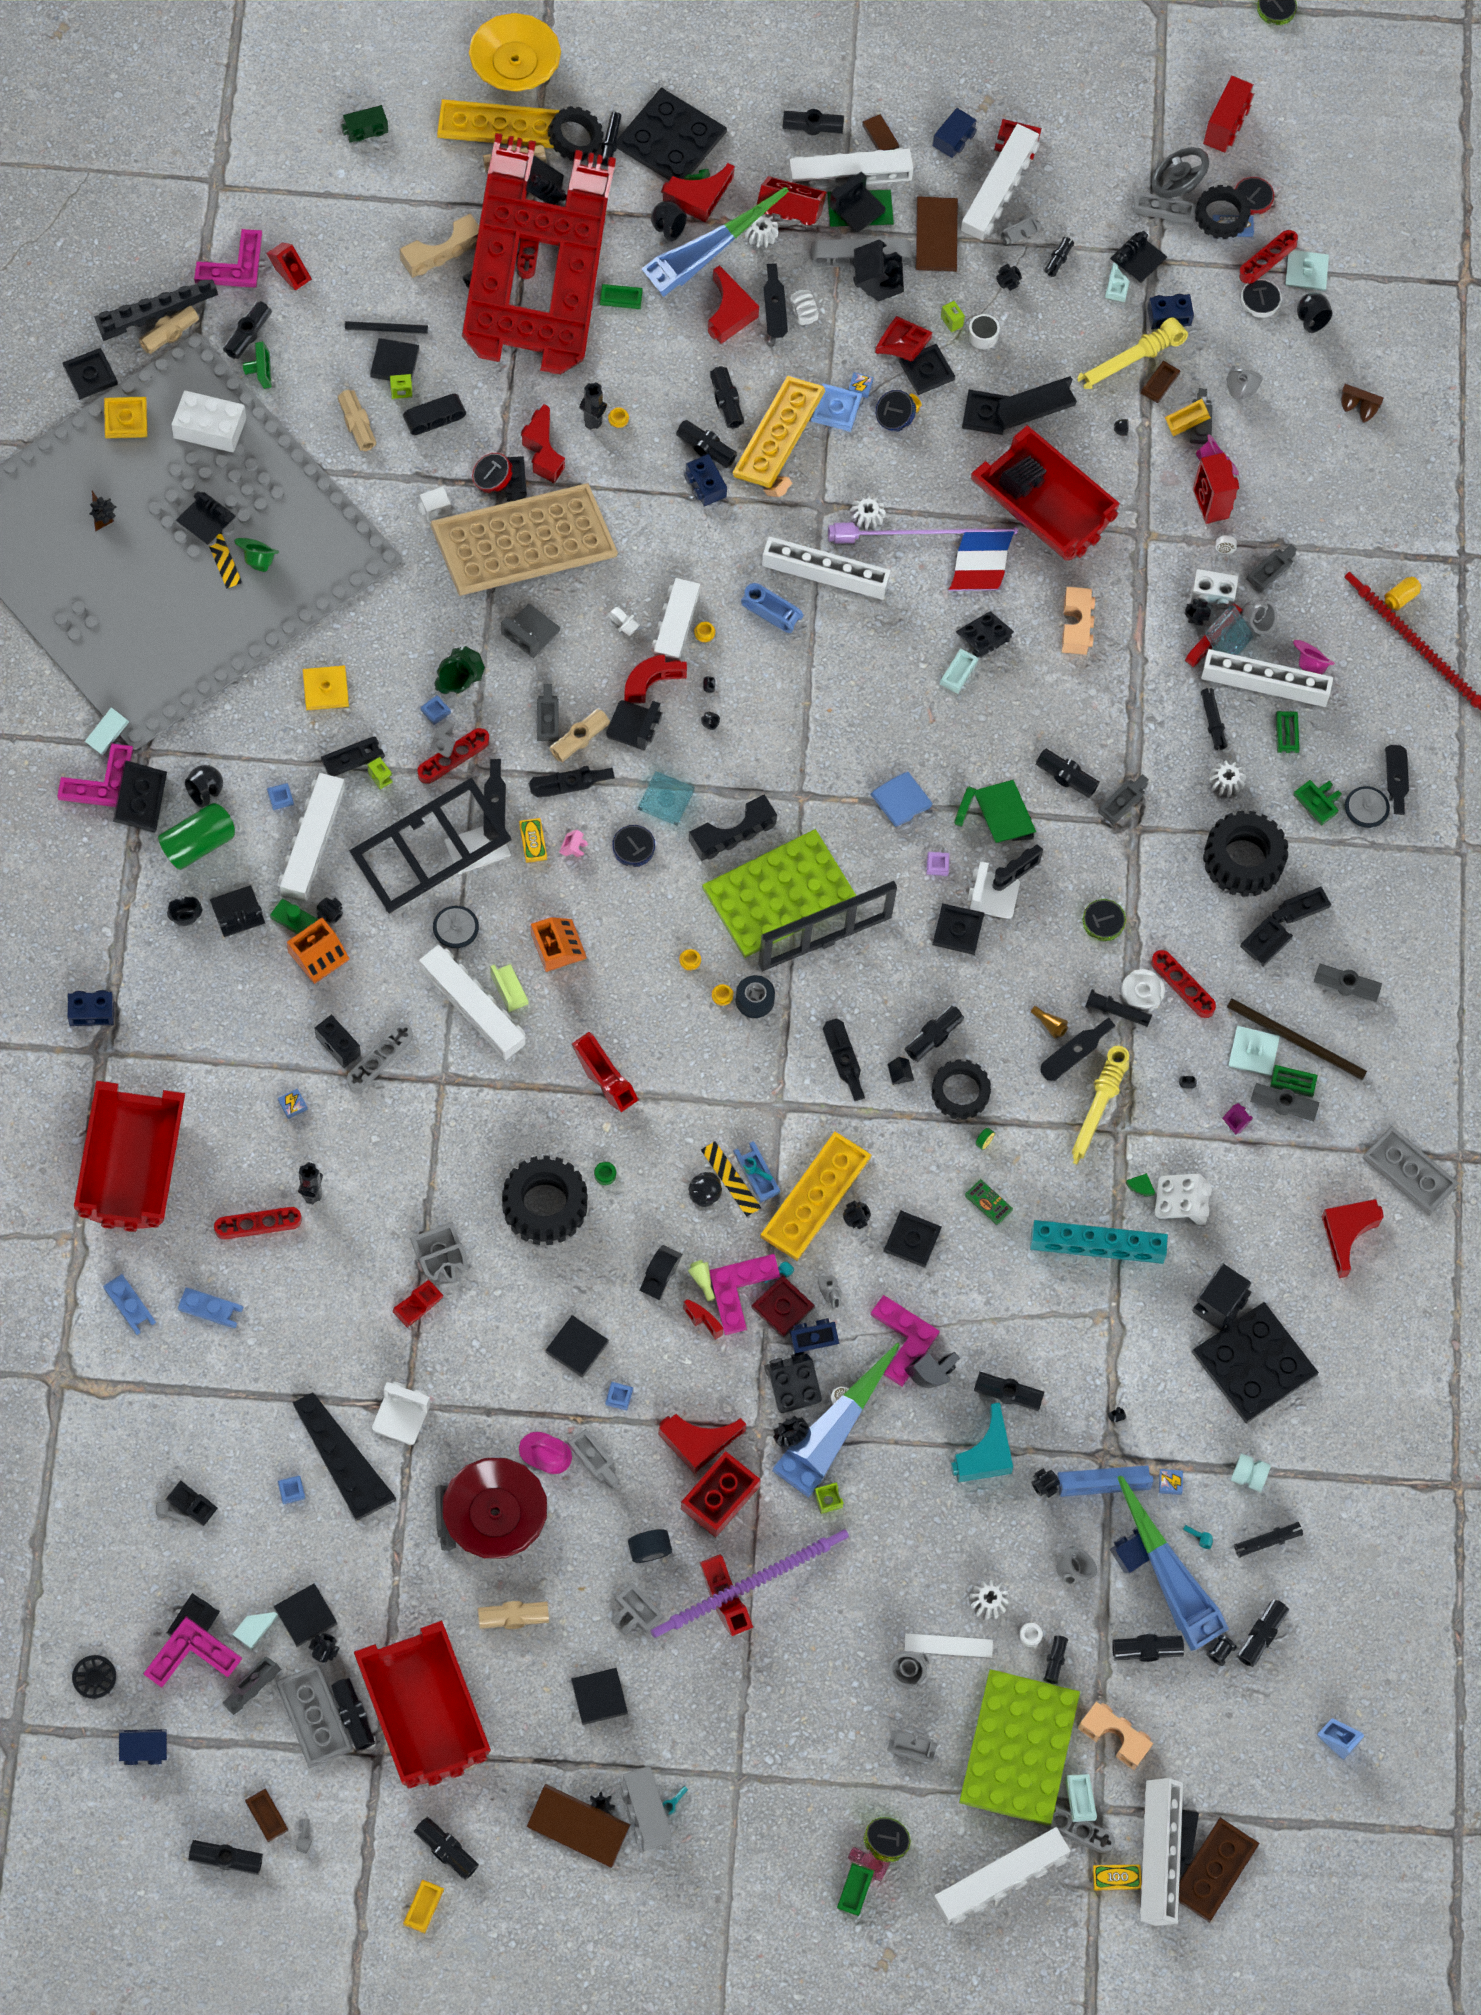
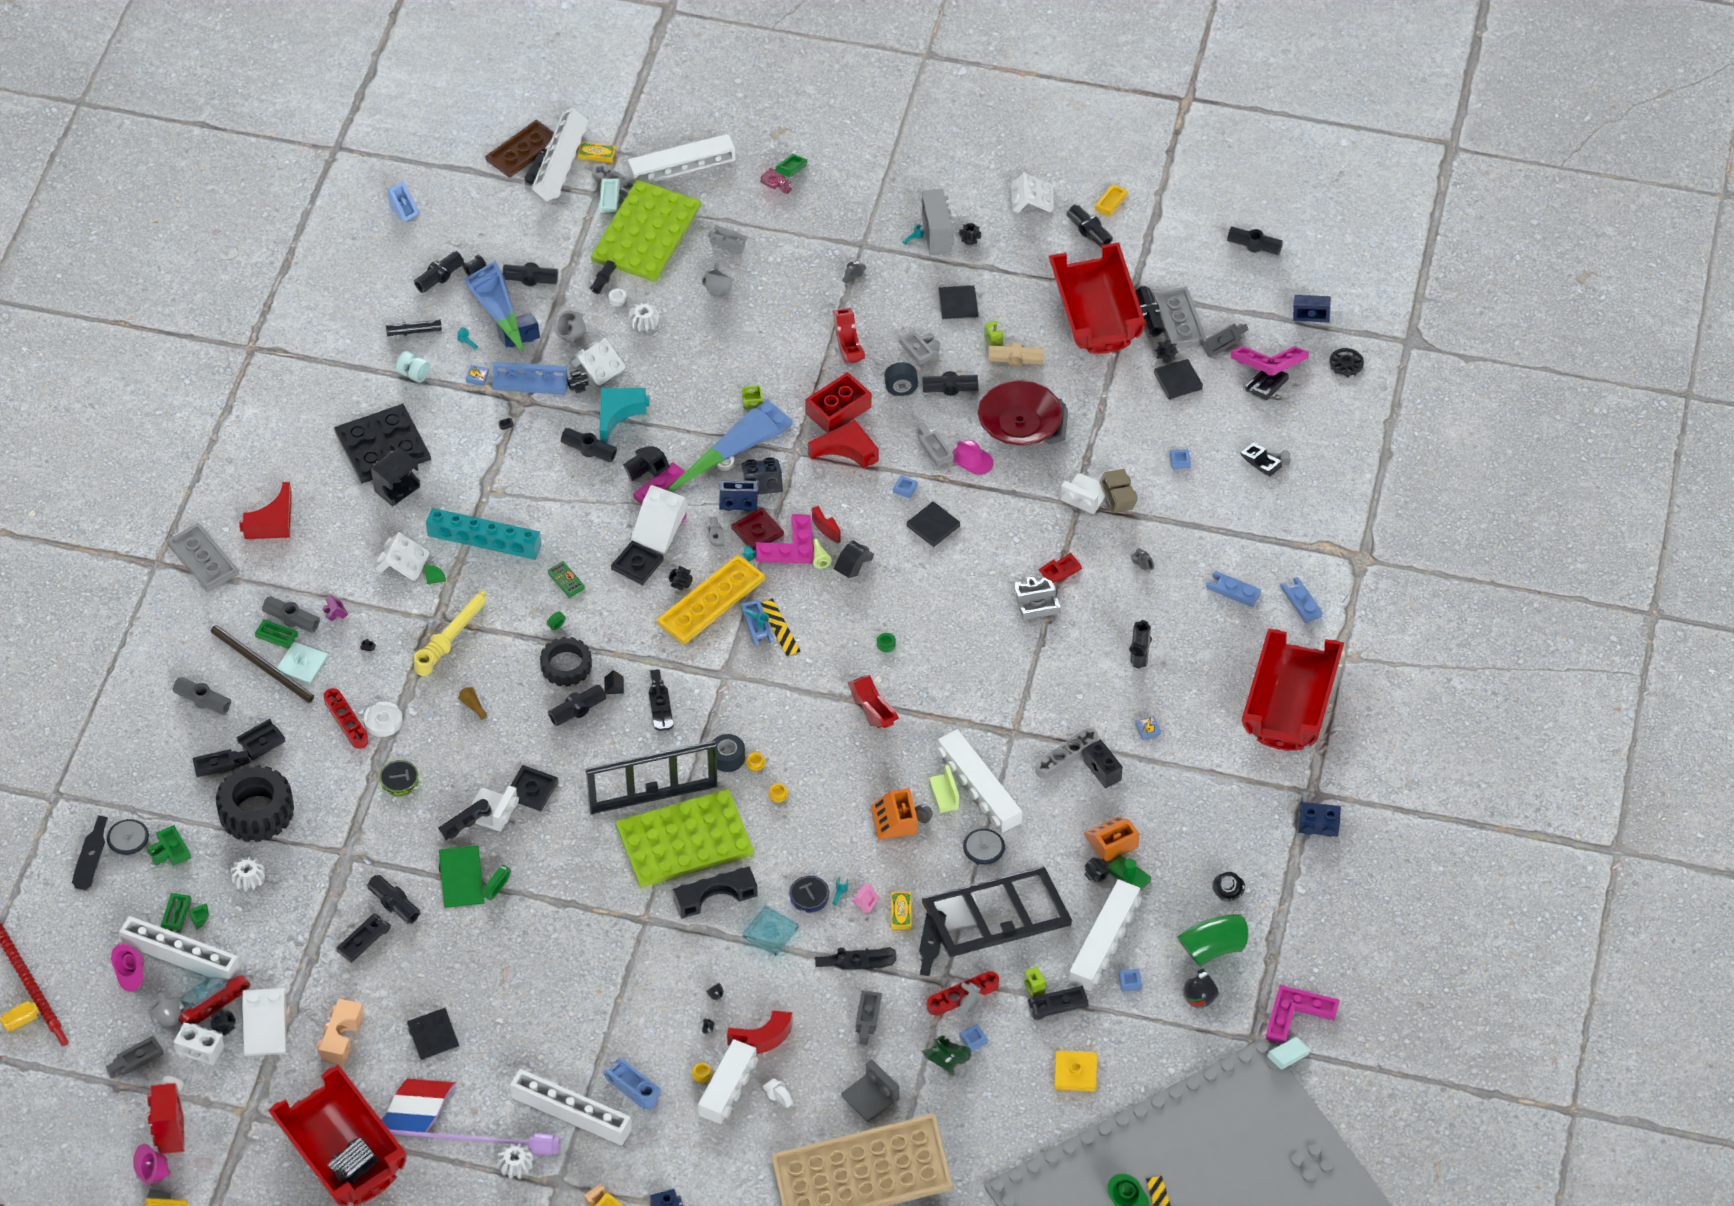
camera: 165 degrees left, 15 degrees down
black tile [113,761,167,833] -> none
black hinge [210,885,265,937] -> none
red beam [214,1207,302,1239] -> none
light aqua tile [232,1612,278,1650] -> none
reddish brown tile [245,1788,289,1842] -> none
black wing [292,1392,396,1521] -> none
light grey hand [296,1818,312,1854] -> none
black tyre [502,1155,588,1246] -> none
reddish brown tile [527,1784,631,1868] -> none
tan piece [550,709,610,762] -> none
black bracket [606,700,663,751] -> none
medium lavender hose [651,1529,849,1638] -> none
black hair [688,1172,722,1207] -> none
black gear [773,1416,809,1447] -> none
black tile [863,1817,911,1862] -> none
medium blue slope [870,772,933,827] -> none
white sticker [904,1633,993,1658] -> none
lavender tile [926,852,950,876] -> none
light aqua tile [940,648,979,694] -> none
black piece [1040,1017,1116,1081] -> none
light nougat arch [1078,1701,1153,1771] -> none
black pin [1085,989,1152,1028] -> none
dark grey hinge [1098,774,1149,826] -> none
black pin [1200,688,1228,750] -> none
none -> green tile [188,903,209,930]
none -> white slope [243,988,287,1056]
none -> black plate [336,913,391,963]
none -> white bracket [571,338,625,386]
none -> white slope [630,485,688,555]
none -> teal hand [832,877,848,906]
none -> dark grey piece [842,260,866,284]
none -> dark grey plate [915,804,933,824]
none -> black piece [922,371,978,396]
none -> lime piece [984,321,1004,346]
none -> white bracket [1011,172,1054,213]
none -> dark tan piece [1099,469,1138,514]
none -> dark grey piece [1131,548,1154,570]

